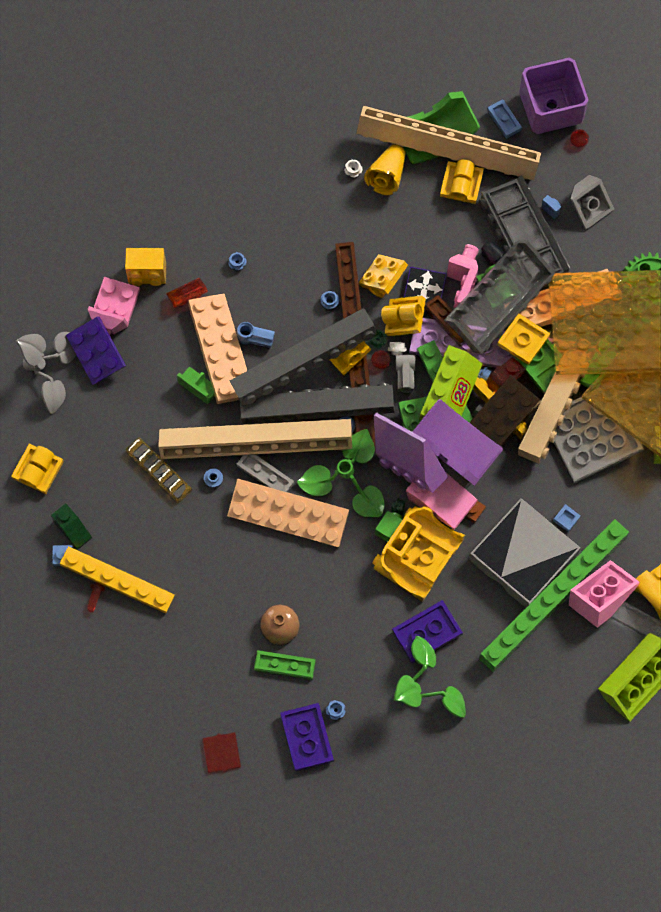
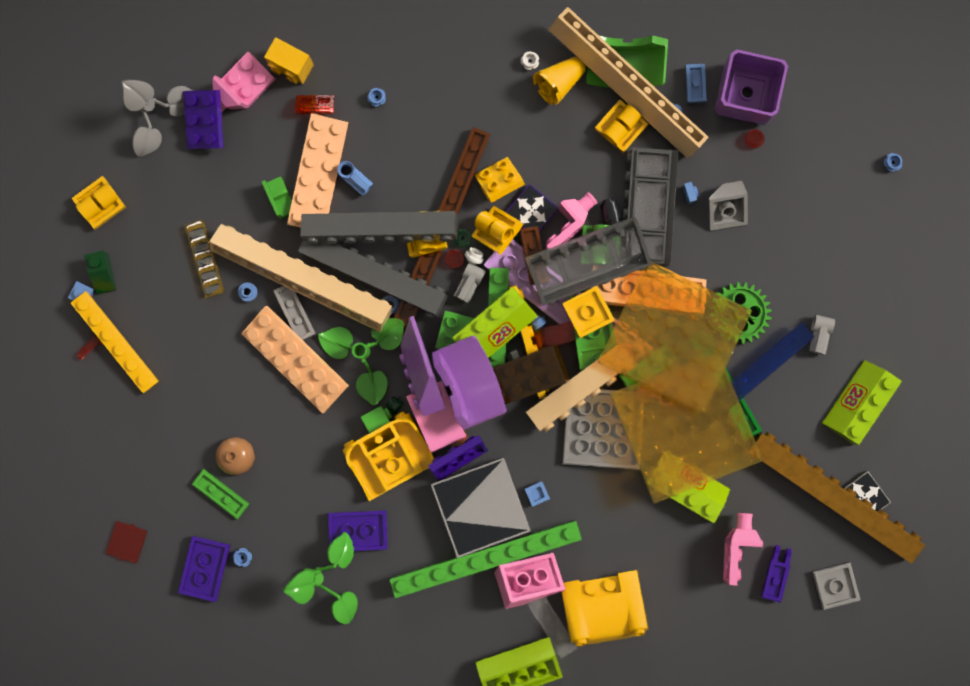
camera: 30 degrees right, 15 degrees up
medium blue plate [320,291,339,309] -> none
none -> dark purple plate [428,435,488,481]

